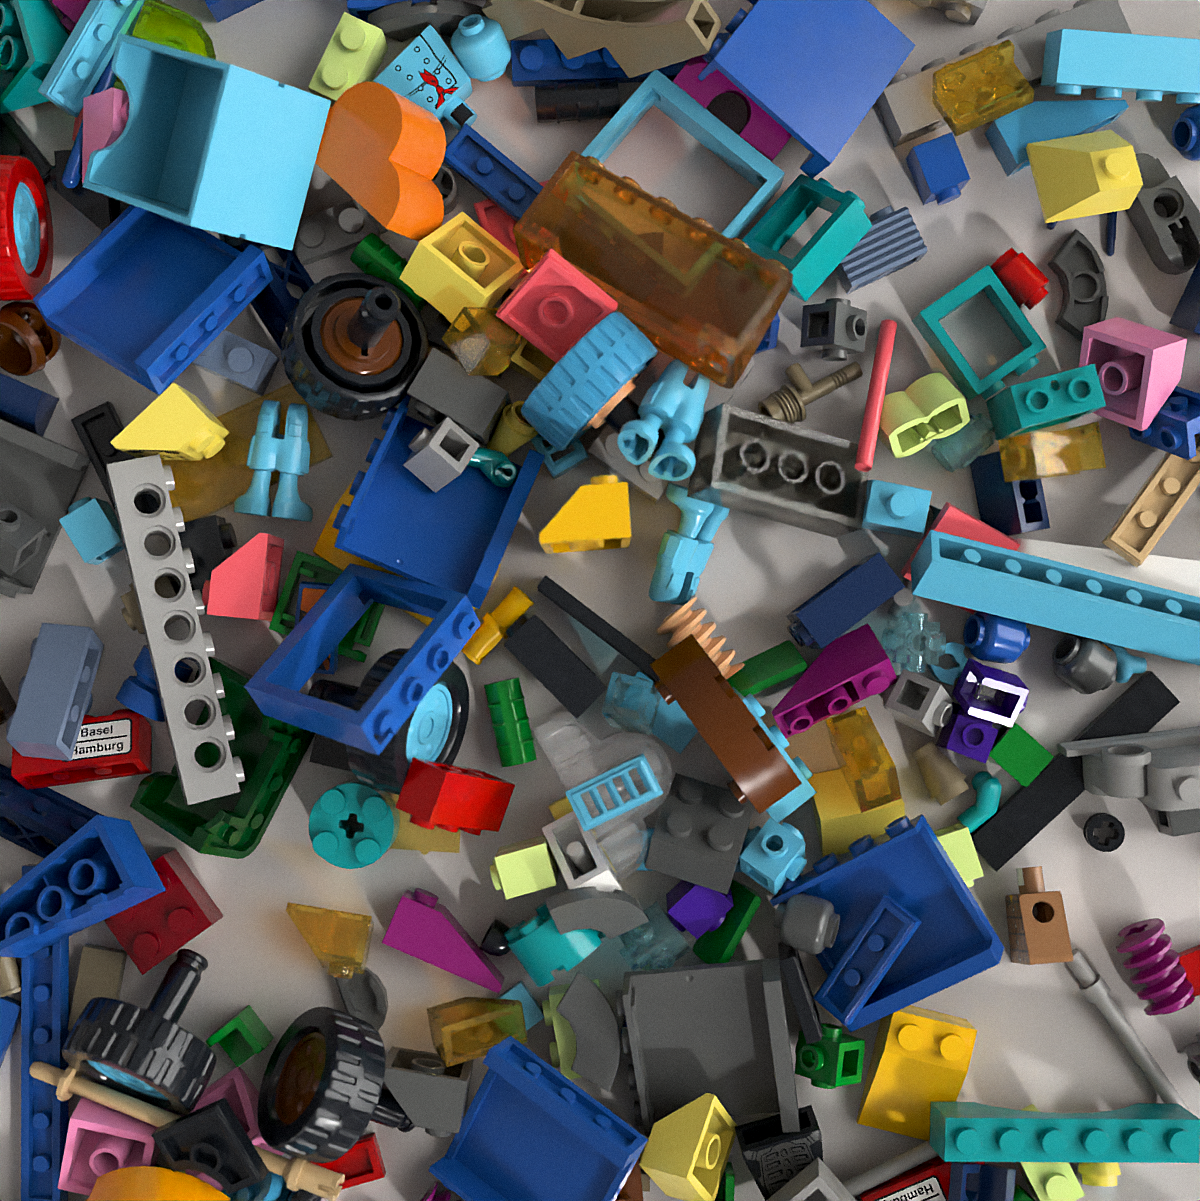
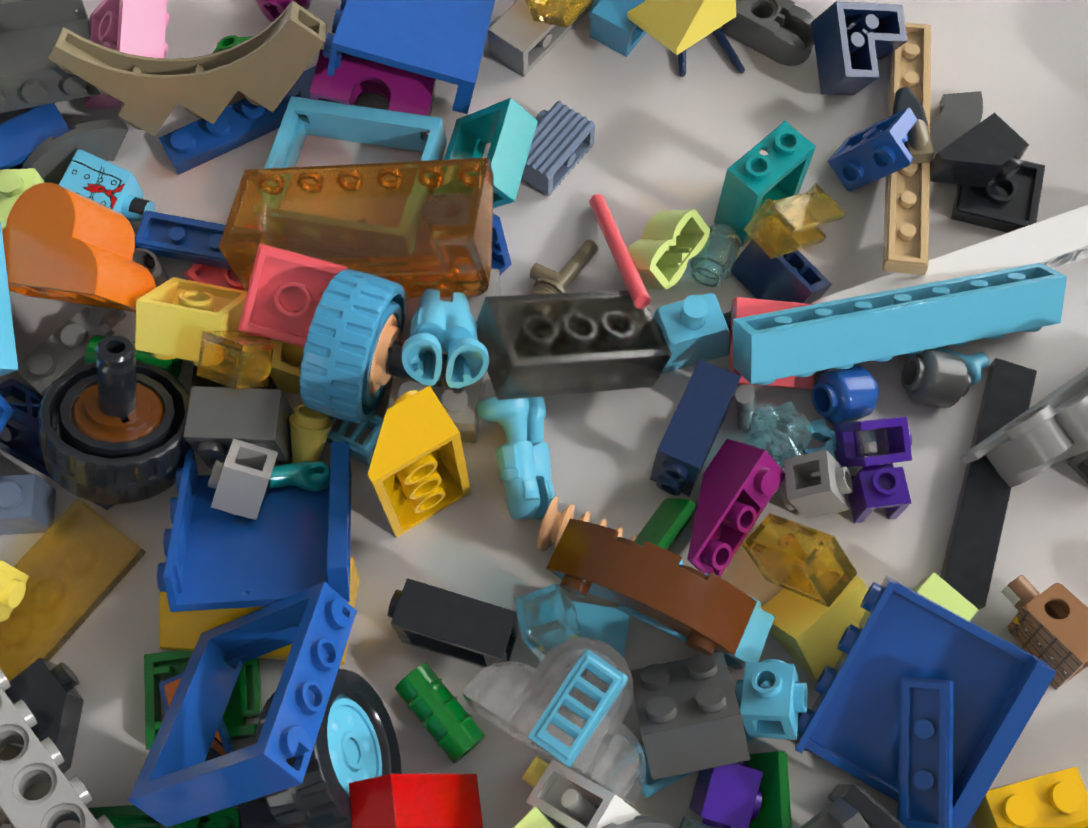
camera: 30 degrees left, 20 degrees down
coral slope [202,533,285,621] -> none
medium azure piece [234,400,313,522] -> none
medium azure head [450,14,512,82] -> none
yellow pin [461,586,535,665] -> none
black axle [535,79,620,124] -> none
black tile [537,575,660,681] -> none
dark grey head [774,892,840,955] -> none
dark grey brick [800,298,868,361] -> none
blue brick [905,132,971,205] -> none
teal window [912,265,1047,401] -> none
dark tan cone [912,740,969,806] -> none
teal arm [957,771,1002,834] -> none
green panel [987,722,1054,787] -> none
red brick [990,248,1050,310] -> none
dark grey tile [1047,229,1109,342] -> none
bright pink slope [1079,317,1187,431] -> none
black bush [1083,813,1125,852] -> none

